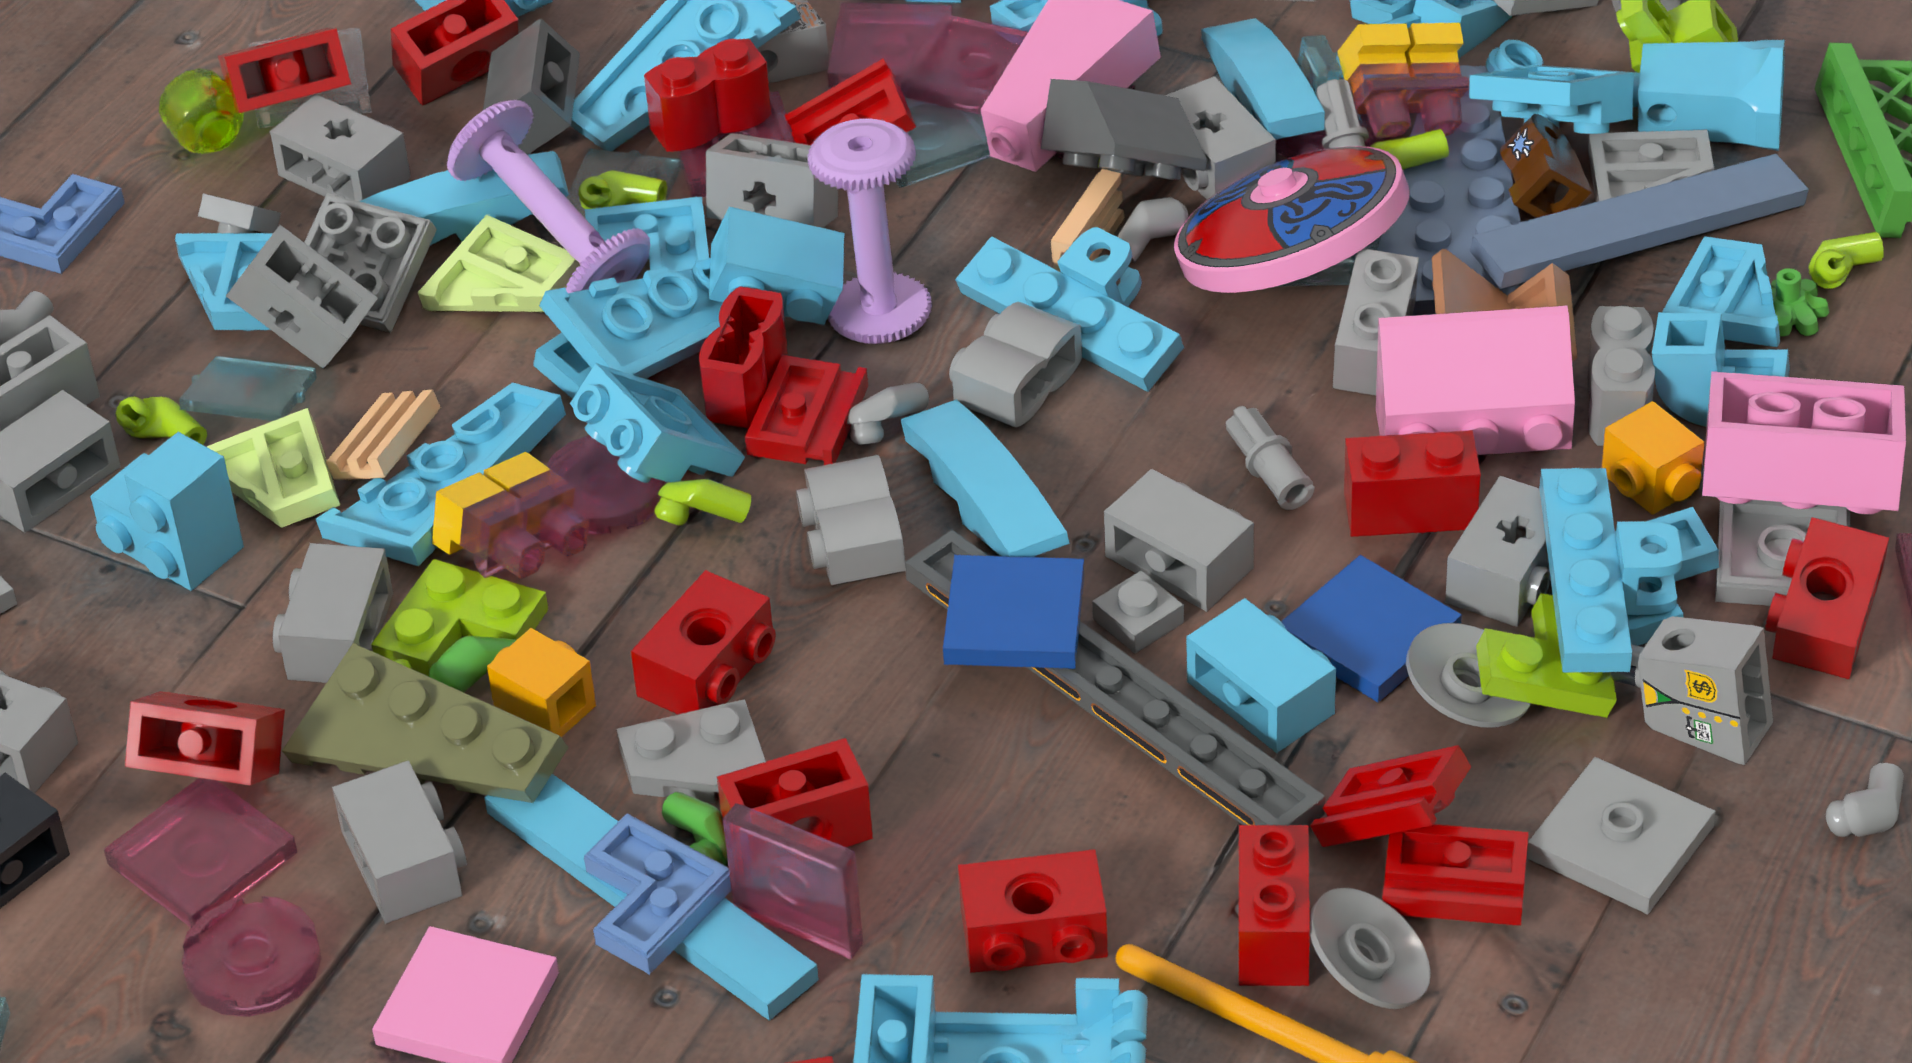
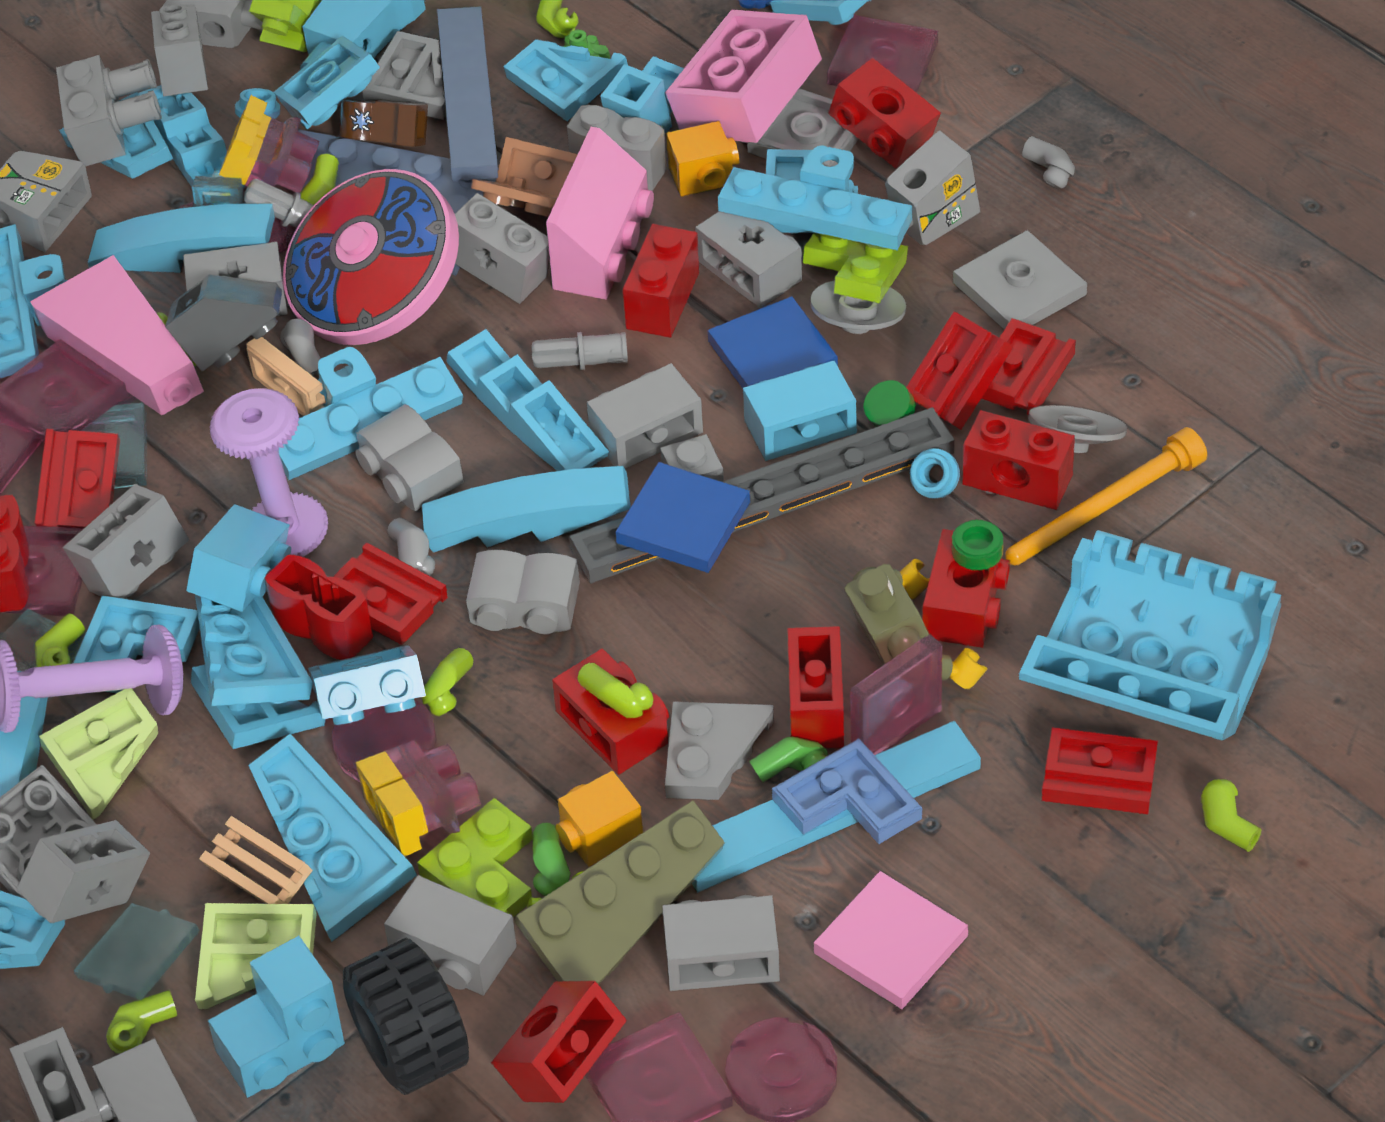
camera: 70 degrees left, 5 degrees up
none -> black tyre [343,937,469,1095]
none -> medium azure slope [446,329,609,471]
none -> lime arm [578,663,654,718]
none -> olive torso [844,559,988,690]
none -> green tile [864,380,915,427]
none -> medium azure plate [910,449,960,499]
none -> green tile [952,520,1003,570]

